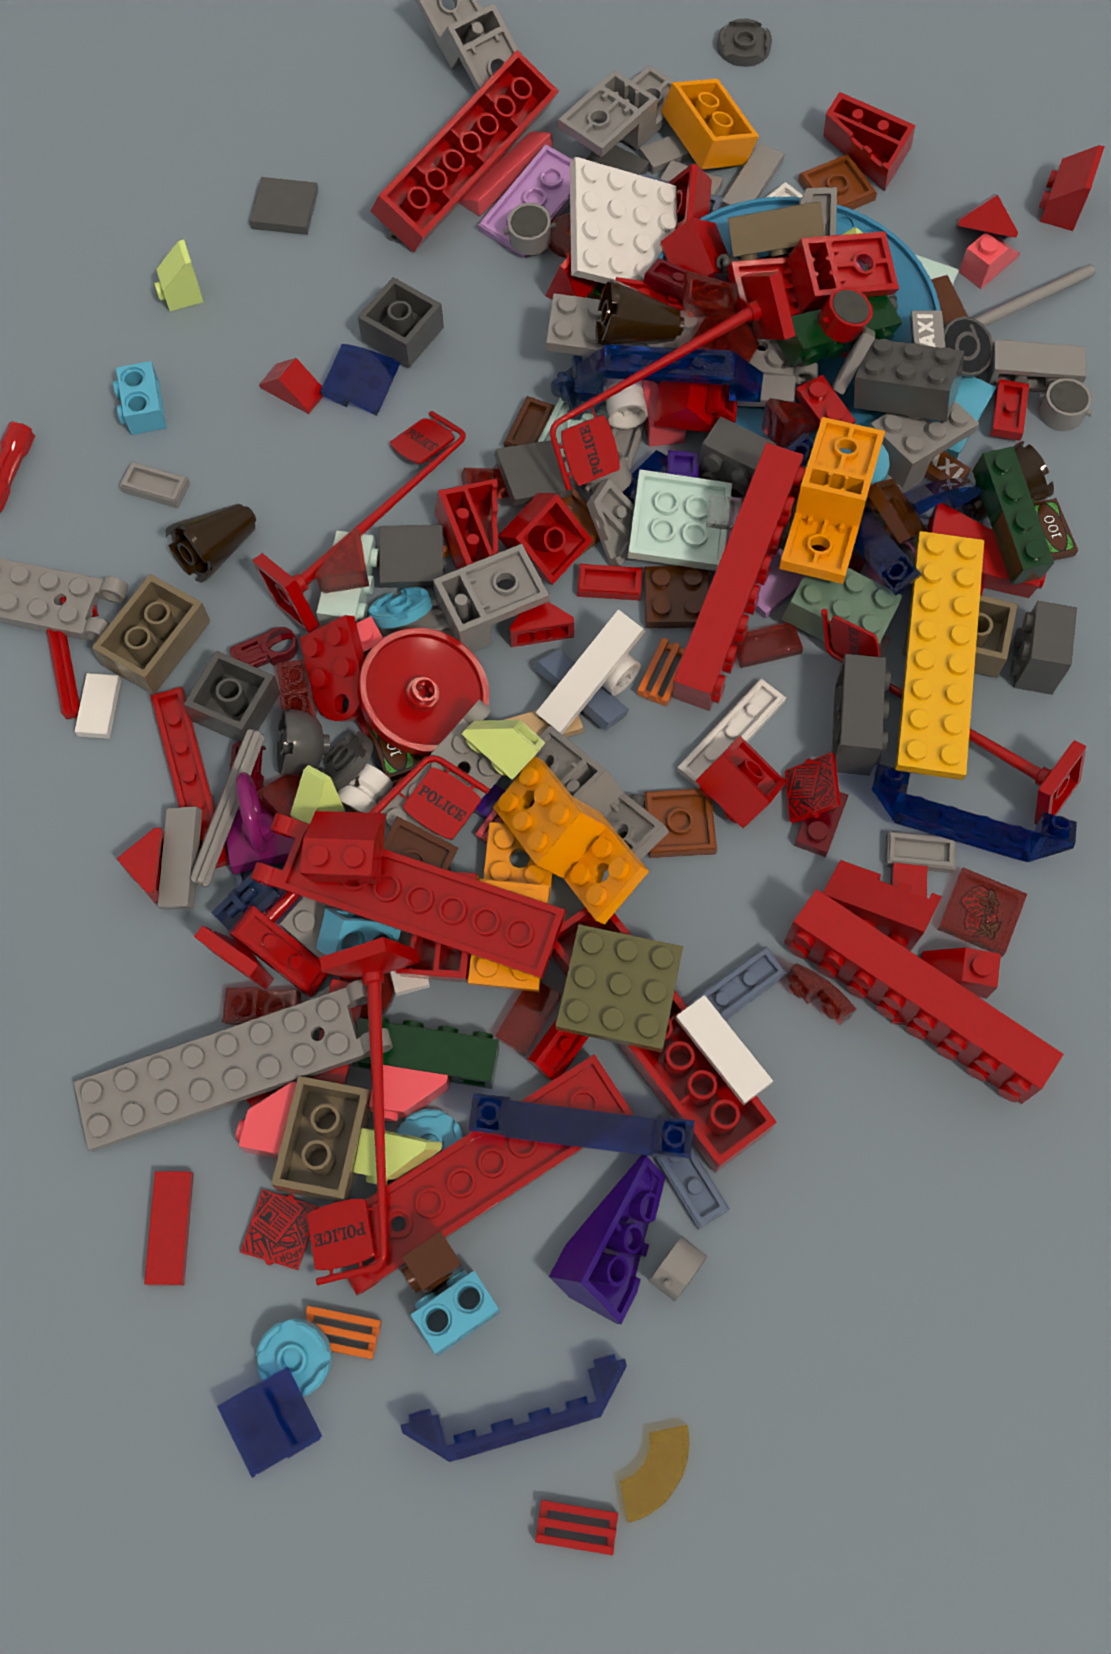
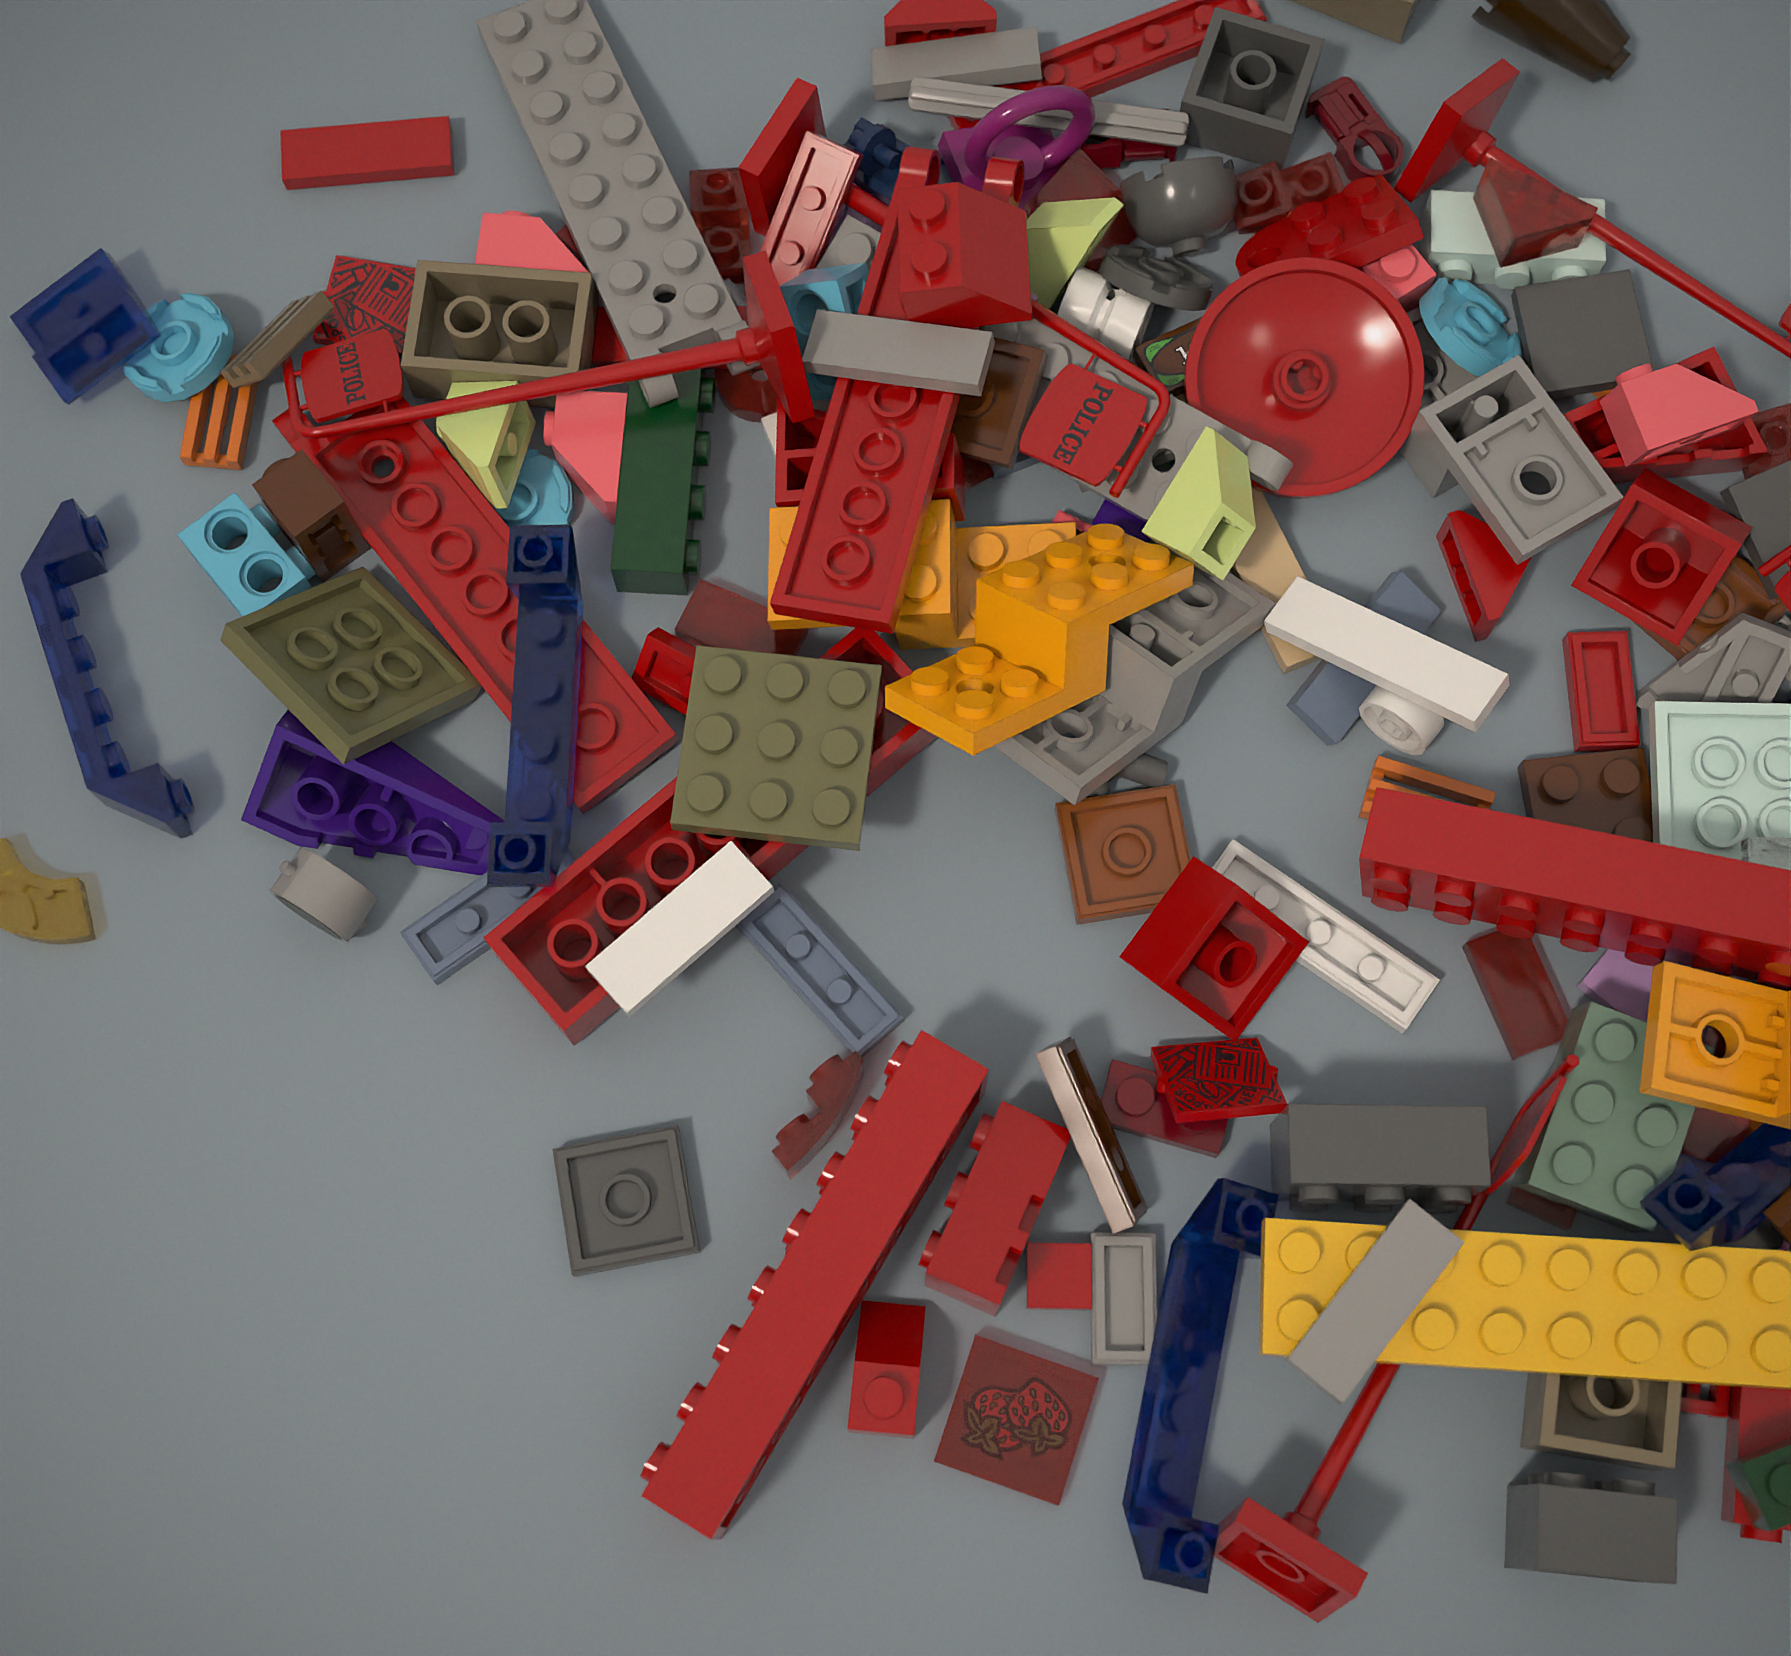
camera: 85 degrees right, 5 degrees up
none -> dark tan tile [220,291,334,388]
none -> olive plate [220,567,481,765]
none -> dark grey tile [552,1125,700,1277]
none -> light grey tile [802,309,995,396]
none -> tile [1035,1036,1148,1234]
none -> light grey tile [1284,1199,1464,1405]
none -> coral slope [1599,363,1759,467]

